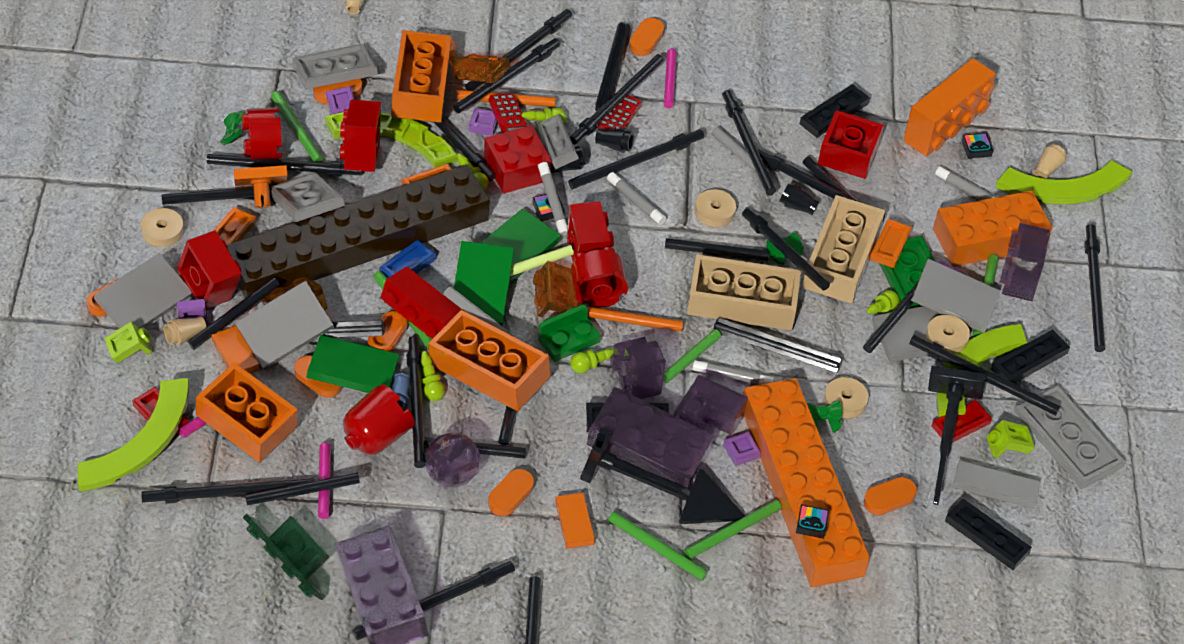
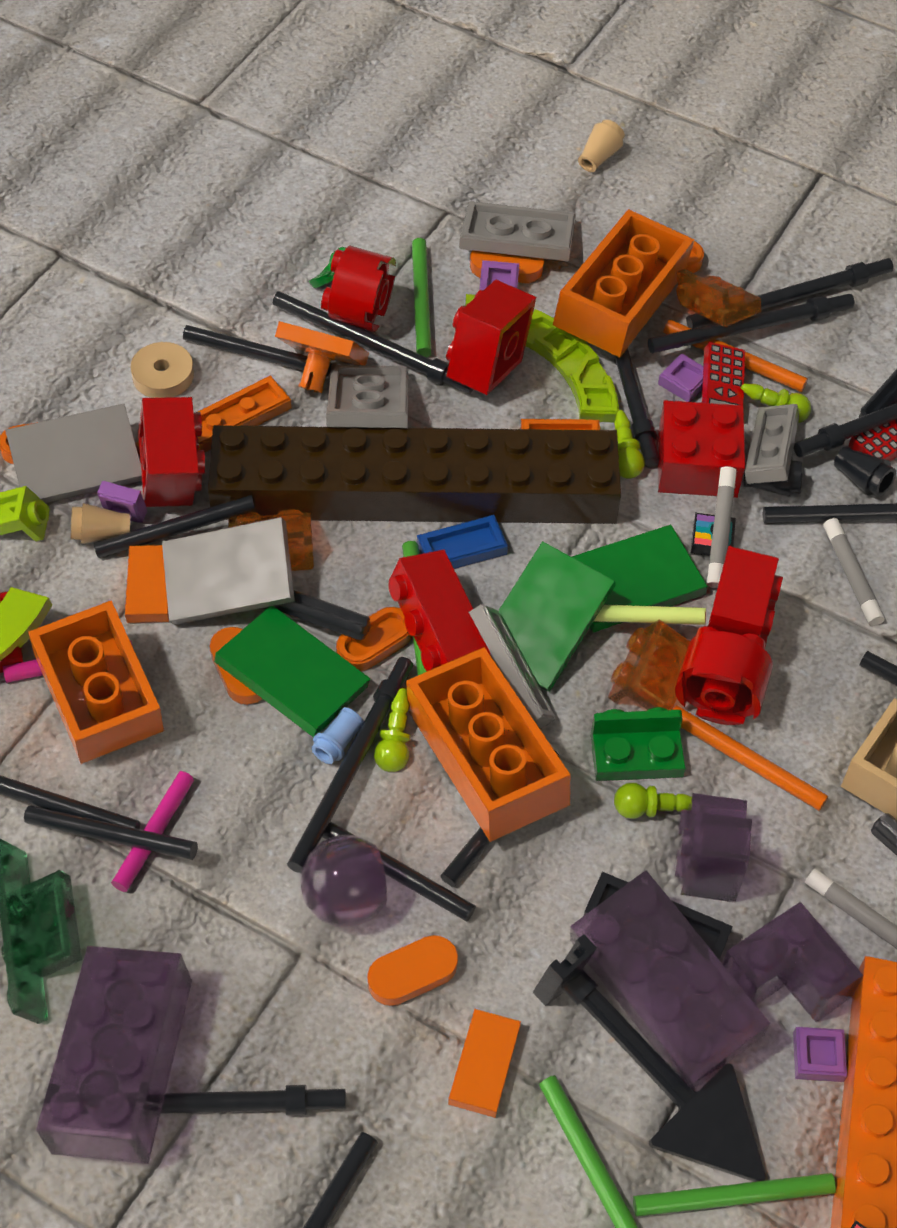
camera: 30 degrees right, 5 degrees up
red cylinder [343,384,415,455] -> none
bright green bar [661,329,721,383] -> none

